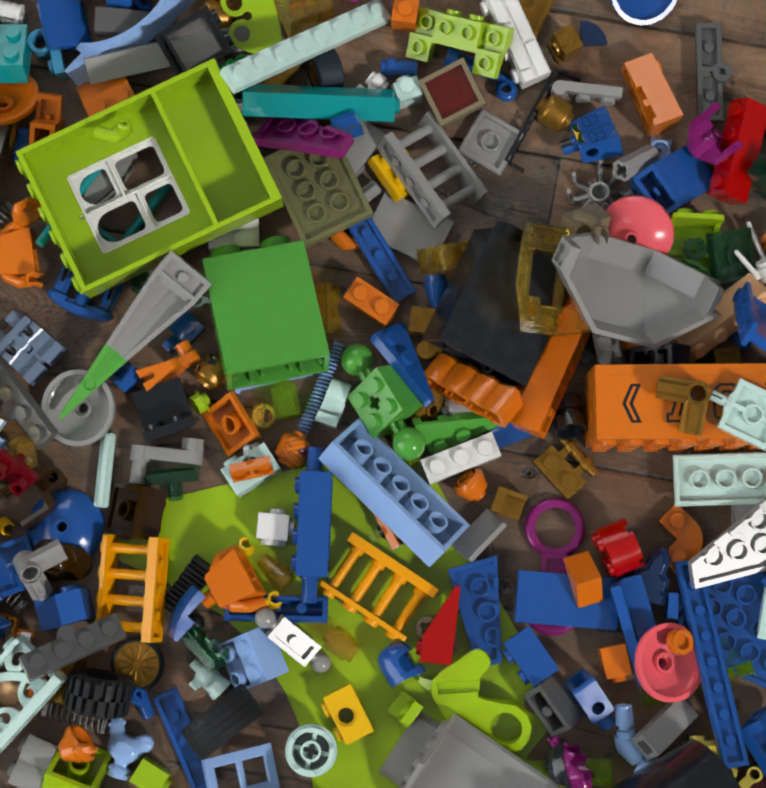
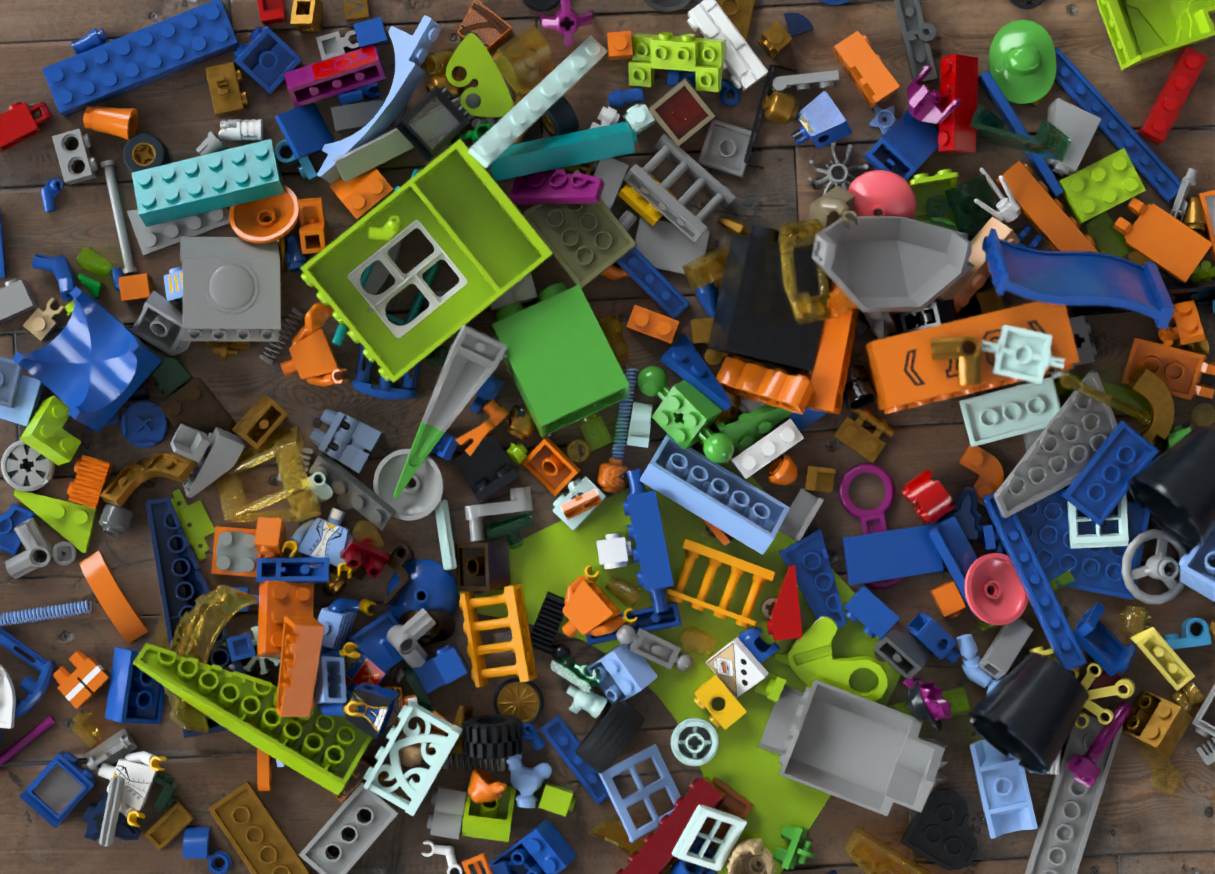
camera: 20 degrees left, 5 degrees up
dark grey hinge [18,613,127,683] -> none
blue slope [167,585,206,642] -> none
blue tile [331,110,364,138] -> none
orange slope [563,551,603,608] -> none
light grey axle [612,144,660,182] -> none
orange tile [666,629,694,655] -> none
none -> clear green tile [404,666,436,713]
none -> tile [706,637,769,698]
none -> pearl gold bar [716,216,751,236]

